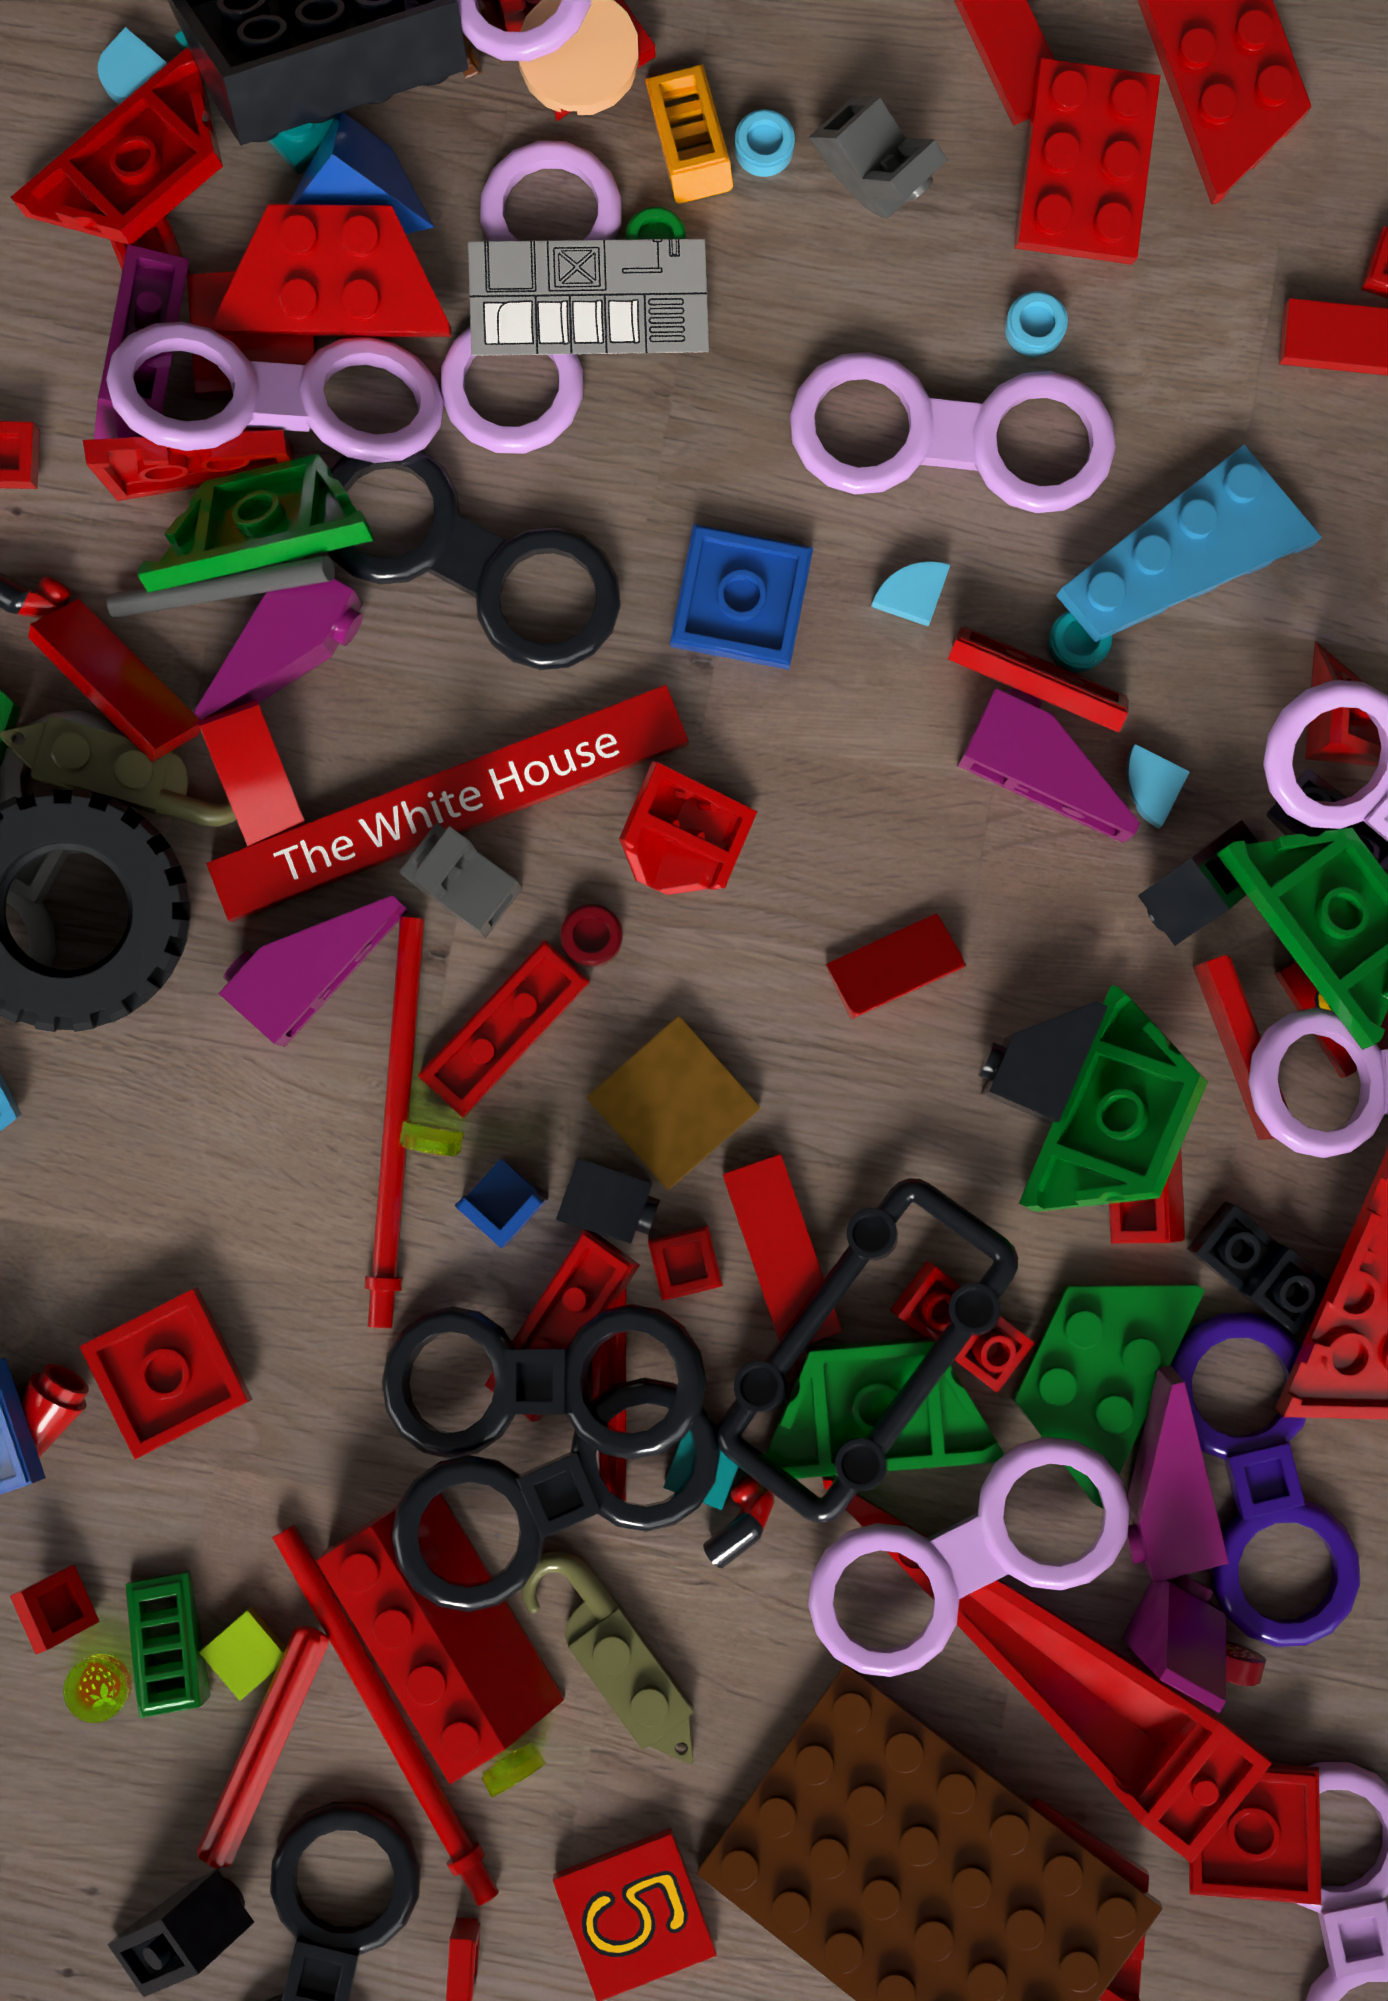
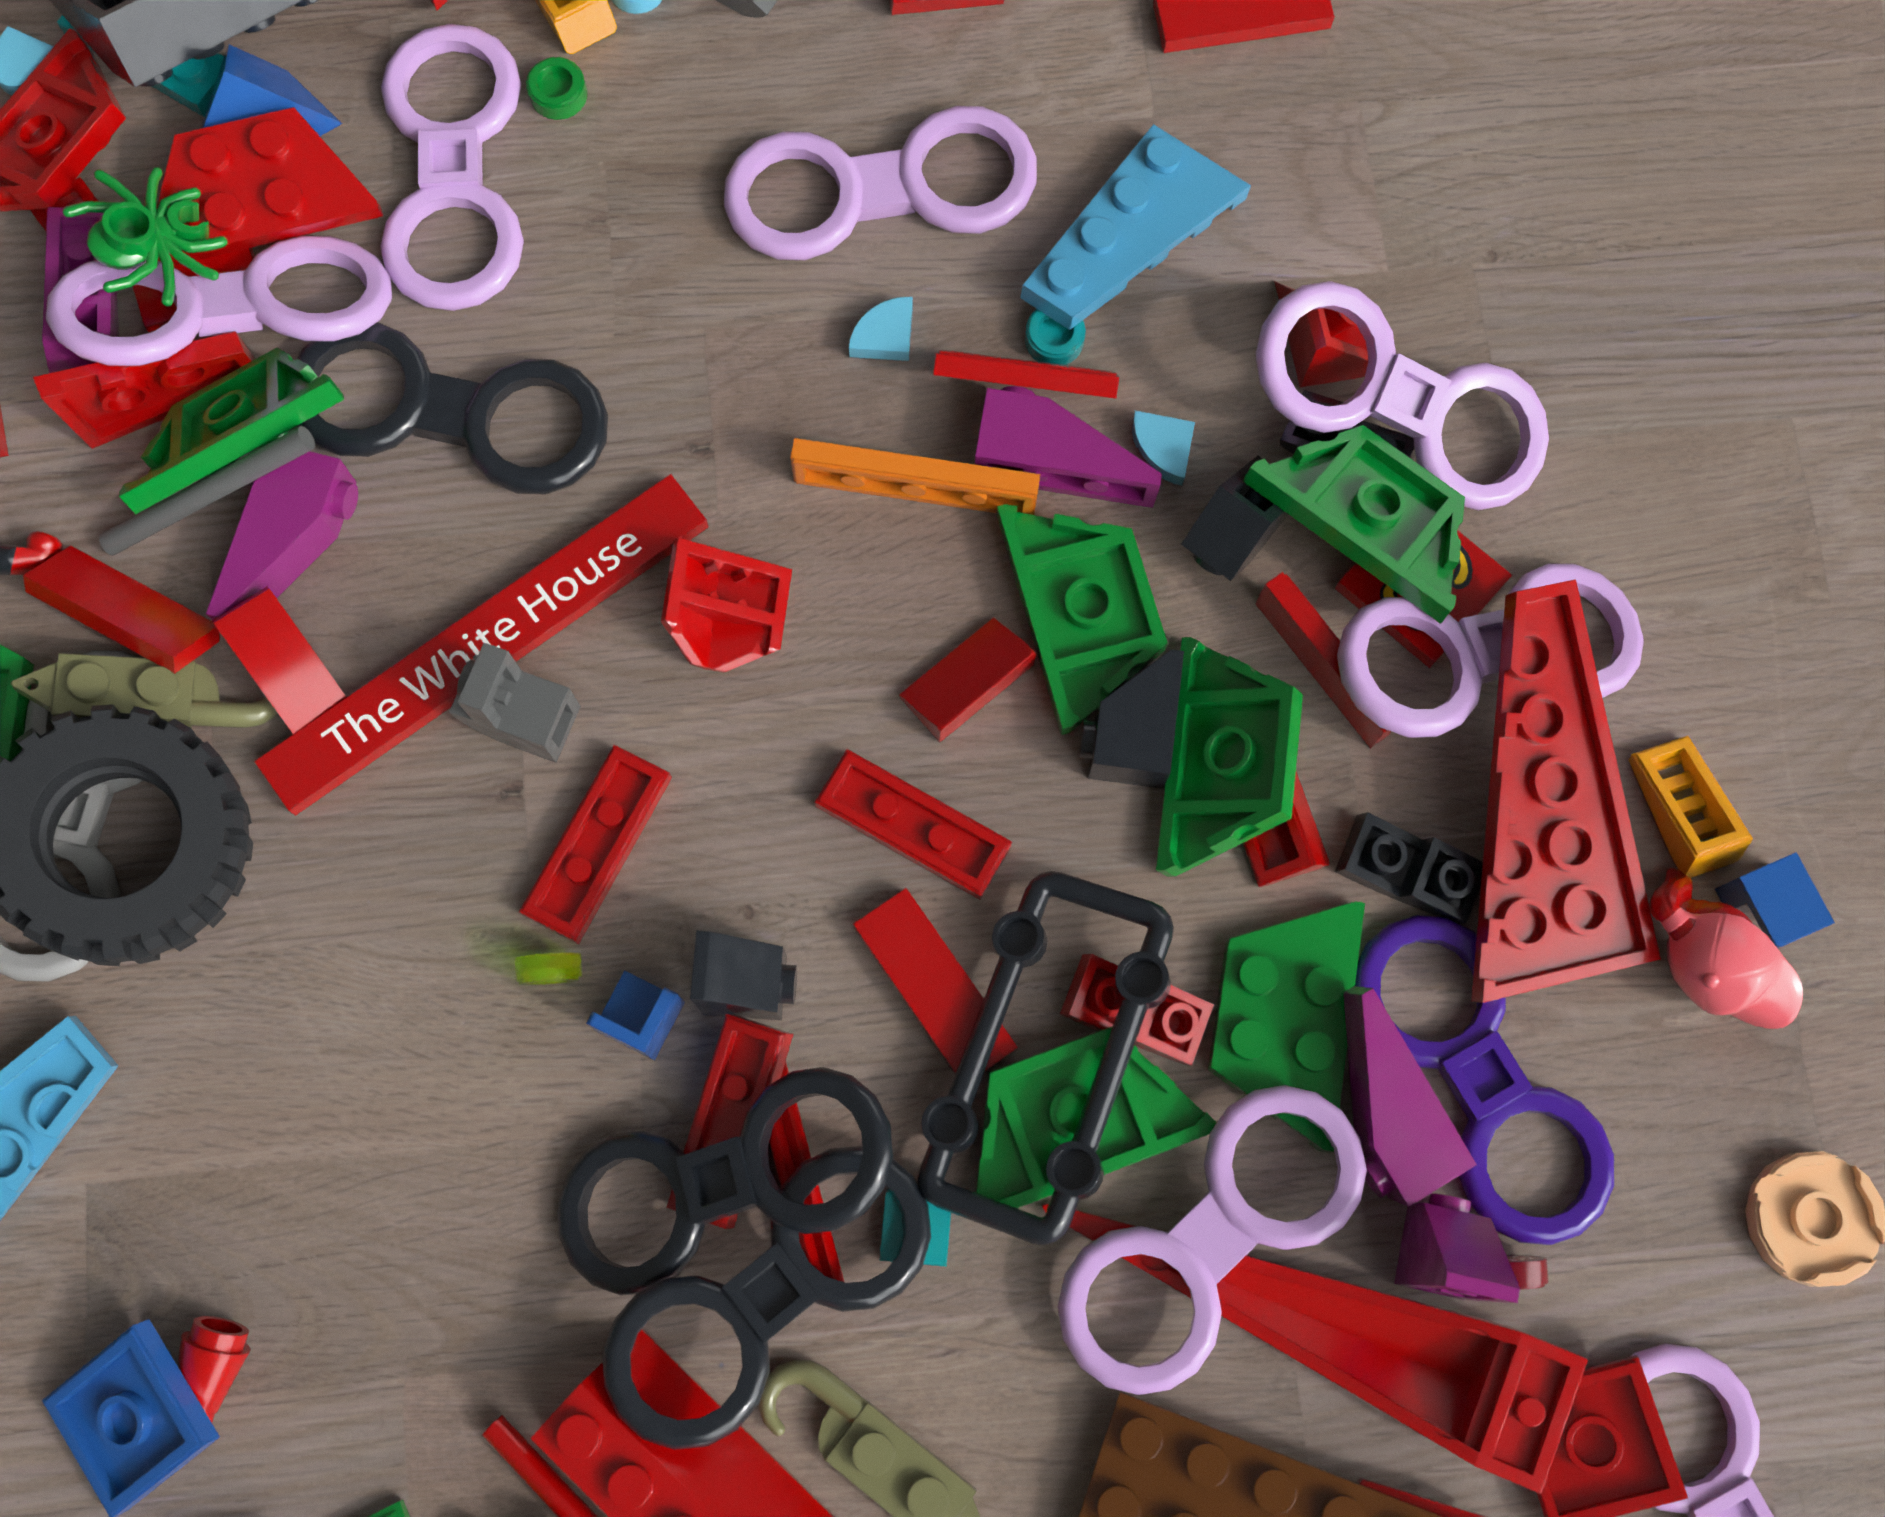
camera: 15 degrees left, 10 degrees down
red plate [79,1287,253,1460] -> none
magenta slope [218,895,409,1047] -> none
red bar [364,917,425,1328] -> none
light grey sticker [468,239,709,356] -> none
dark red tile [561,904,623,967] -> none
pearl gold tile [586,1015,761,1191] -> none
red tile [647,1225,723,1301] -> none
blue tile [670,524,813,670] -> none
arm [703,1475,775,1568] -> none
medium azure tile [1004,291,1068,357] -> none
none -> green animal [62,167,228,306]
none -> orange tile [790,438,1041,515]
none -> red tile [815,749,1012,900]
none -> green wing [996,504,1168,735]

